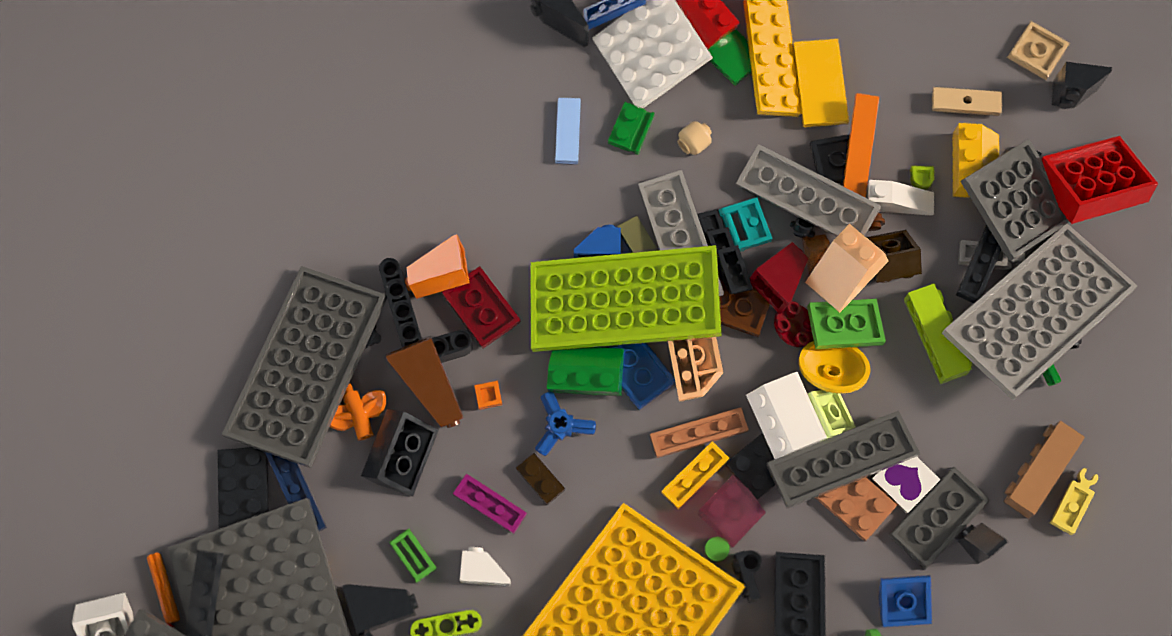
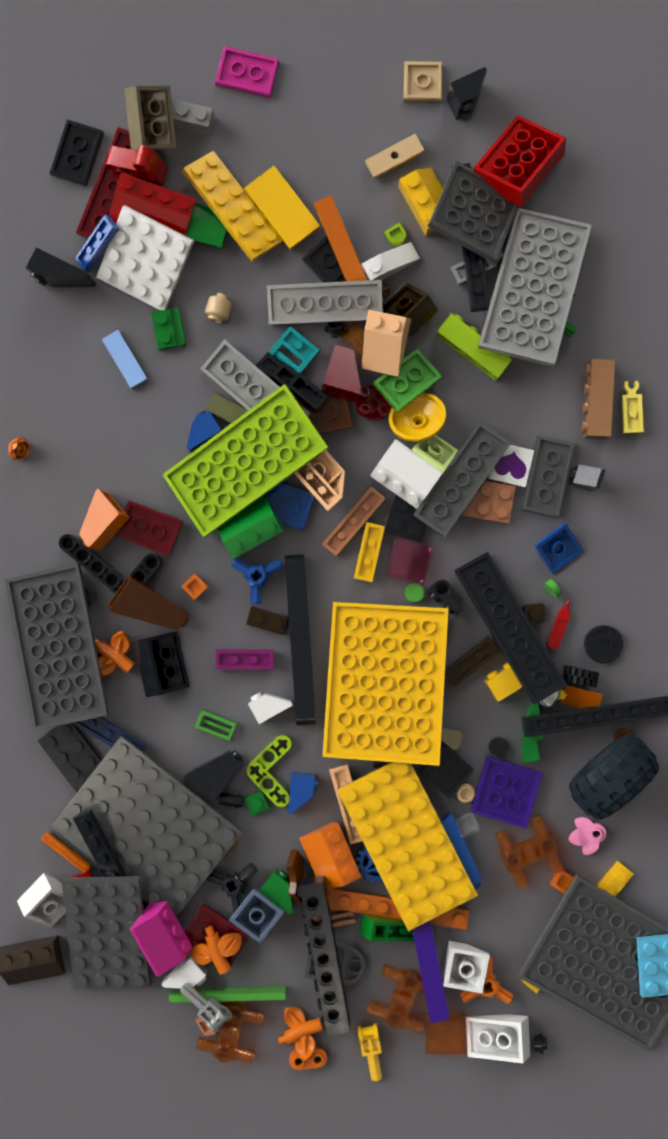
camera: 30 degrees left, 15 degrees up
none -> orange plate [8,437,30,461]
none -> black beam [285,554,316,726]

